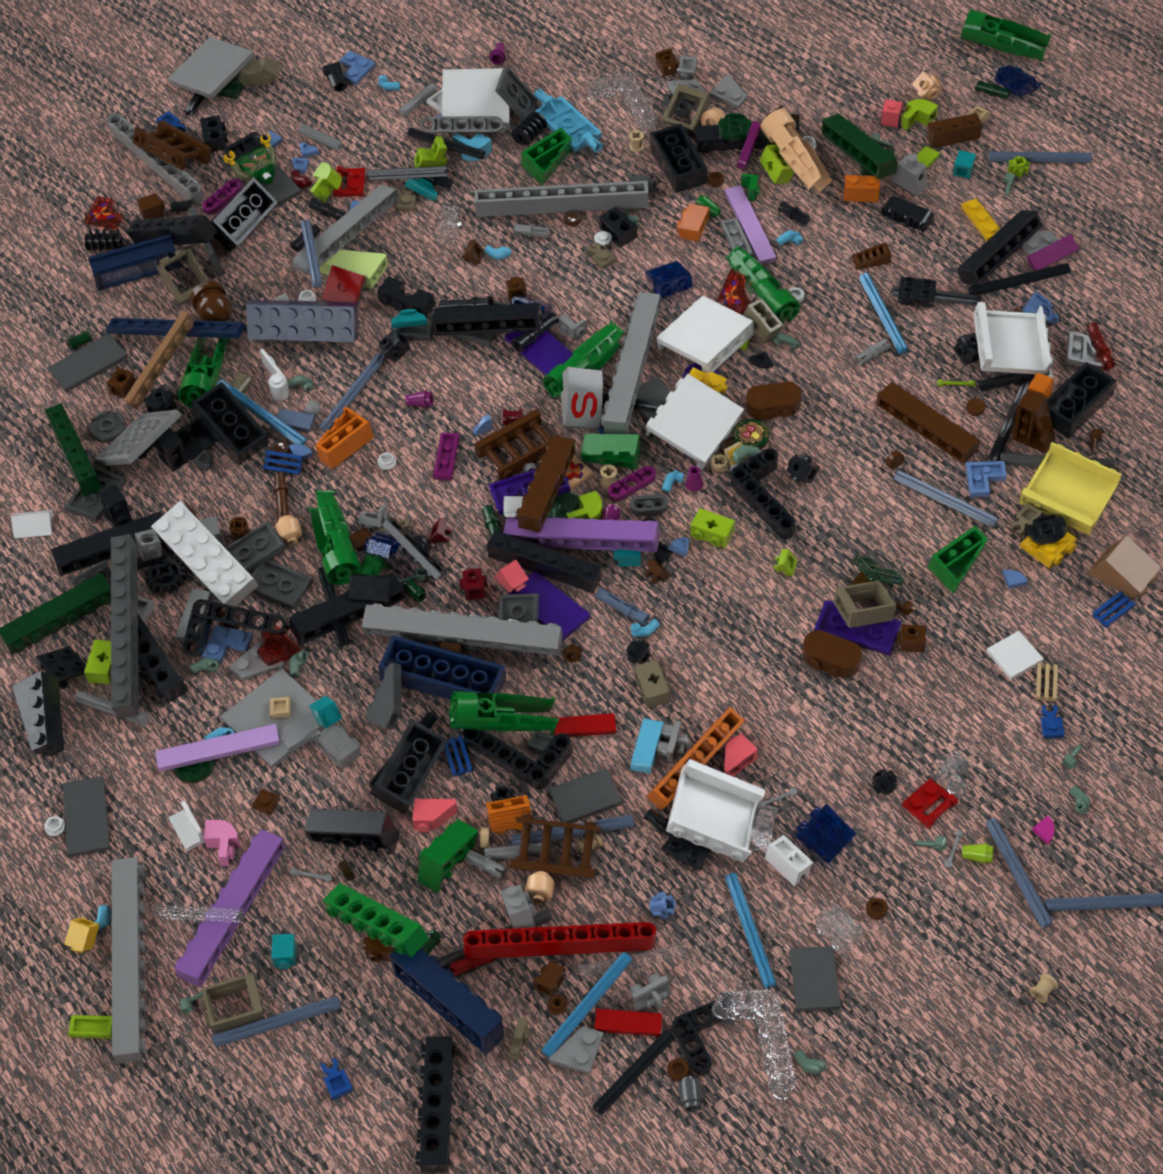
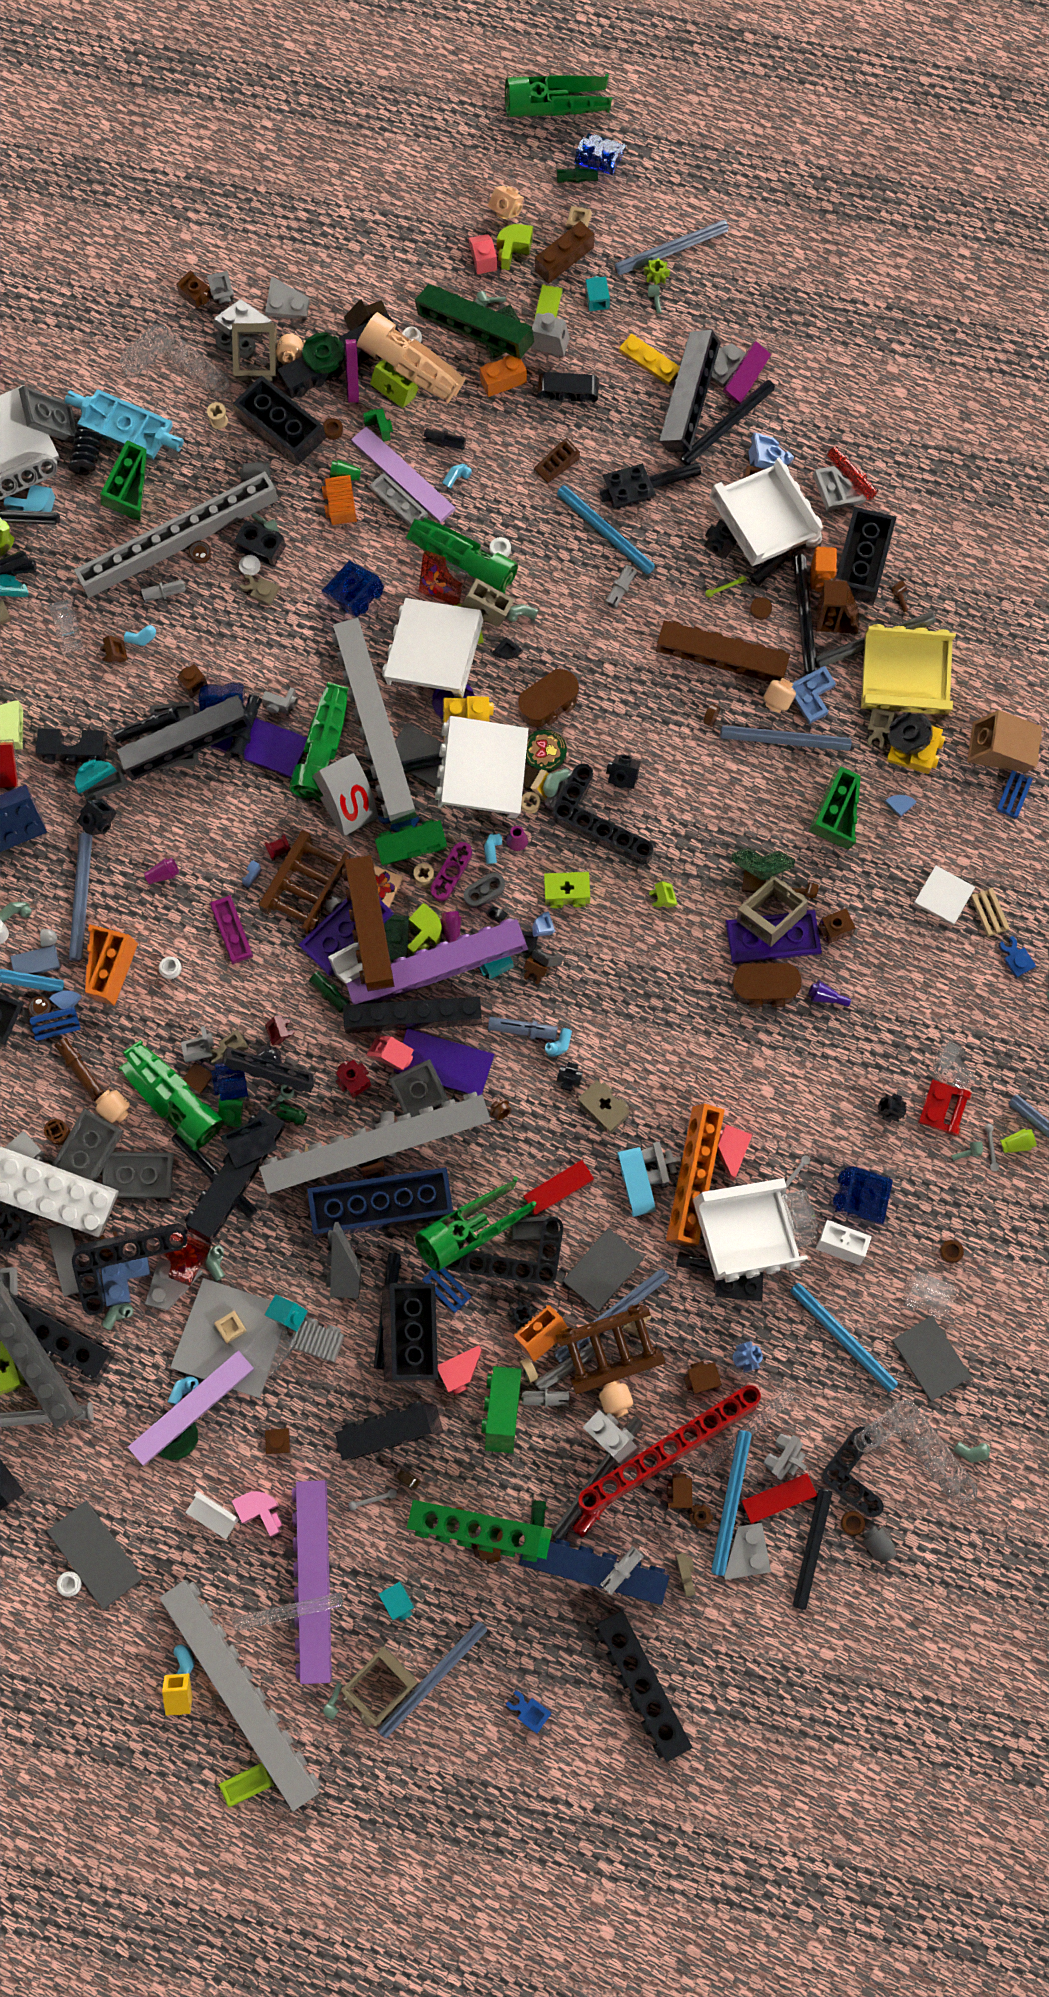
camera: 30 degrees left, 20 degrees up
none -> dark grey tile [531,949,563,967]
none -> light grey pin [600,1546,644,1595]
none -> reddish brown brick [684,1361,722,1395]
none -> light nougat head [763,678,796,713]
none -> dark purple cone [808,980,851,1007]

